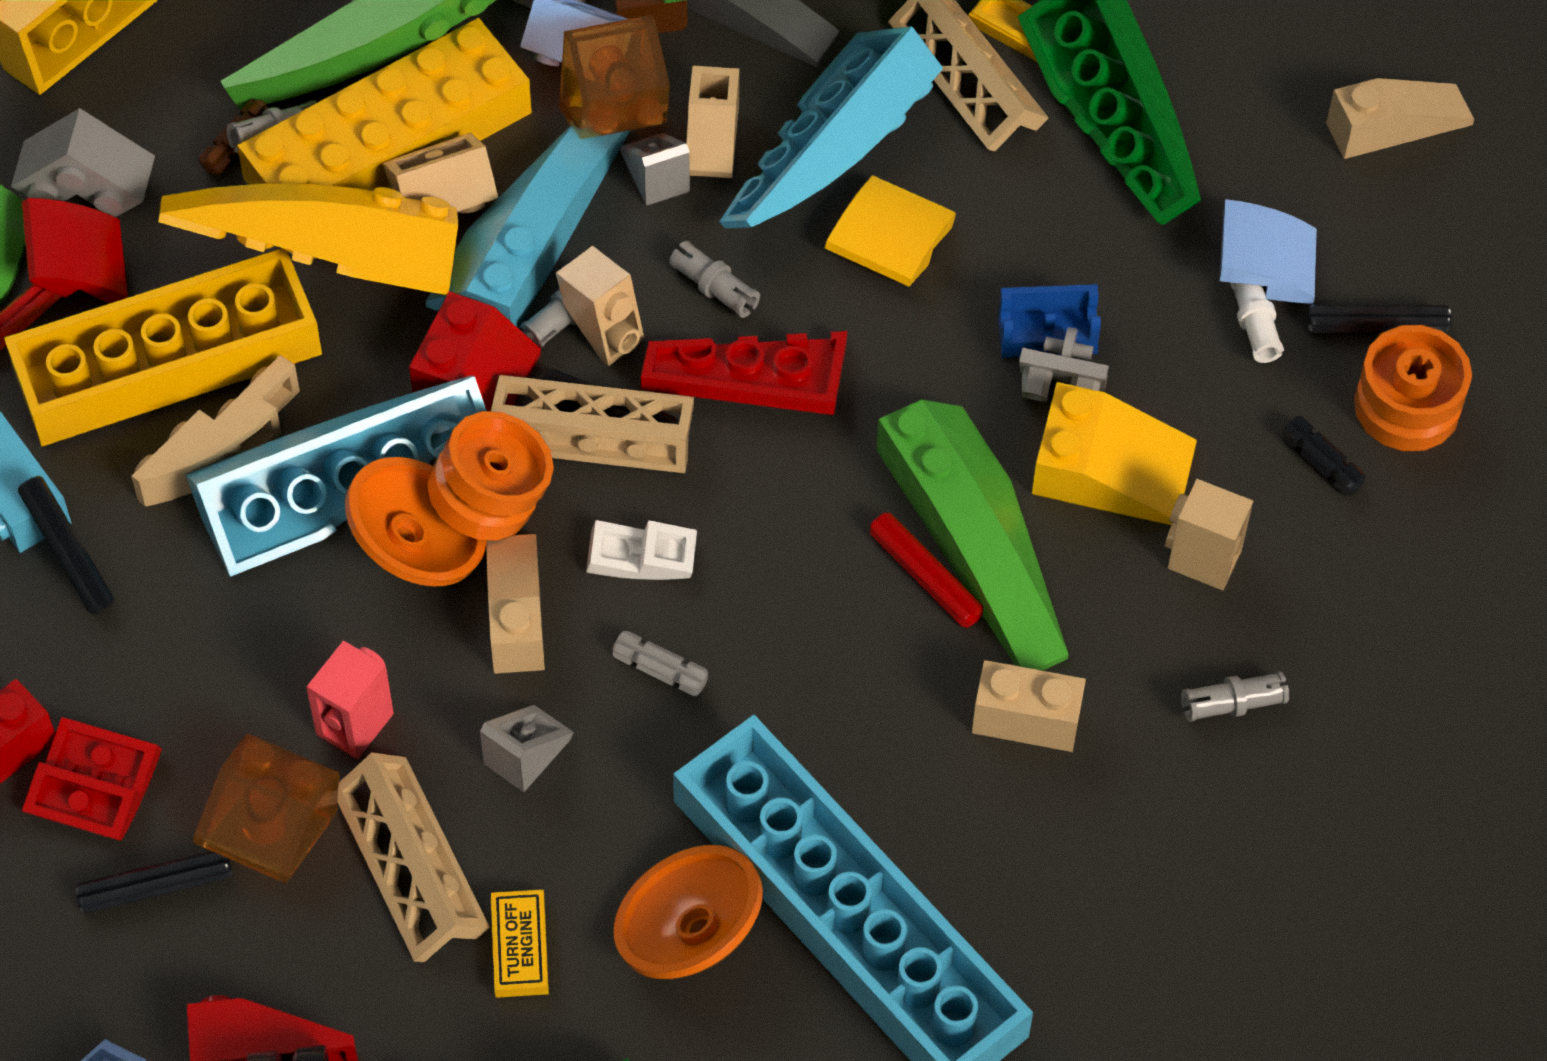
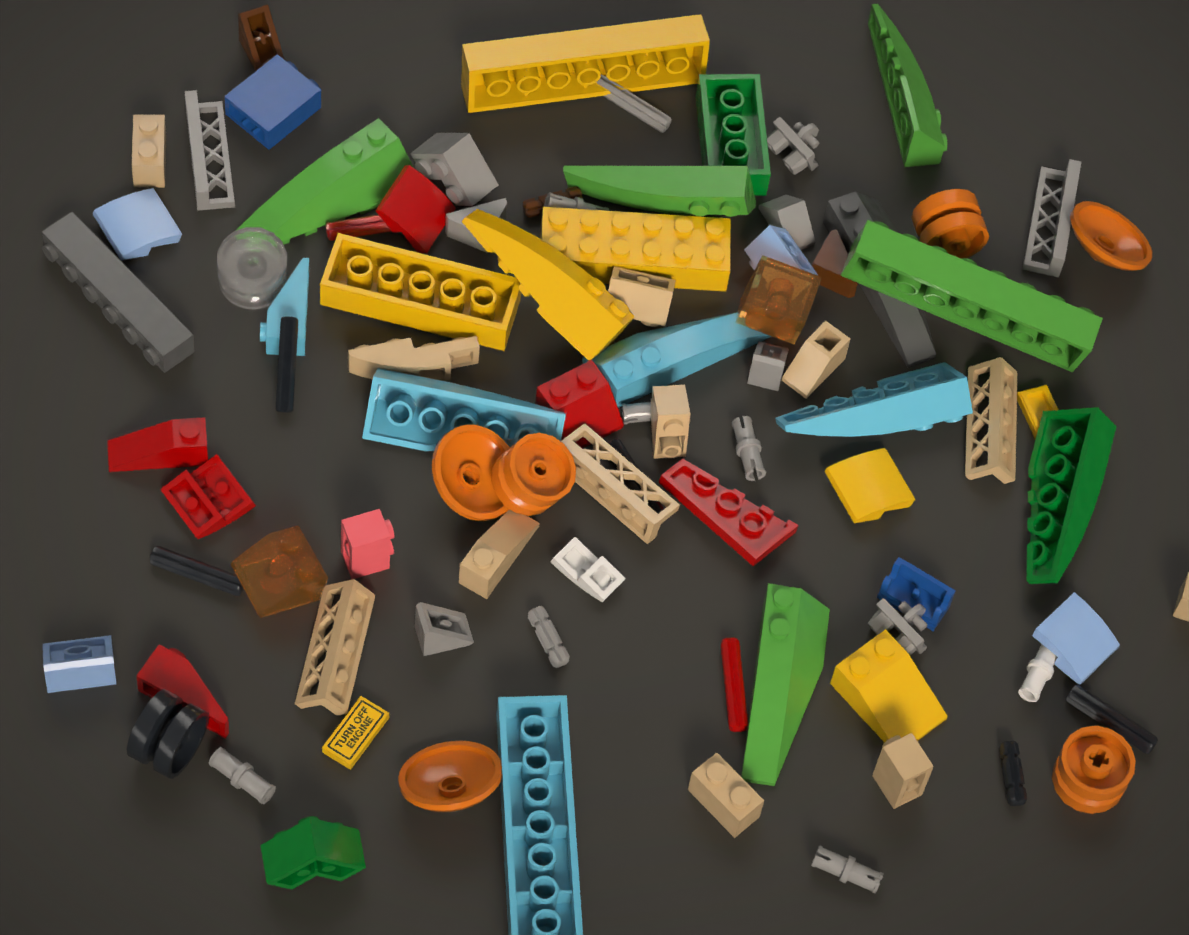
camera: 30 degrees right, 0 degrees up
none -> light grey slope [445,198,507,253]

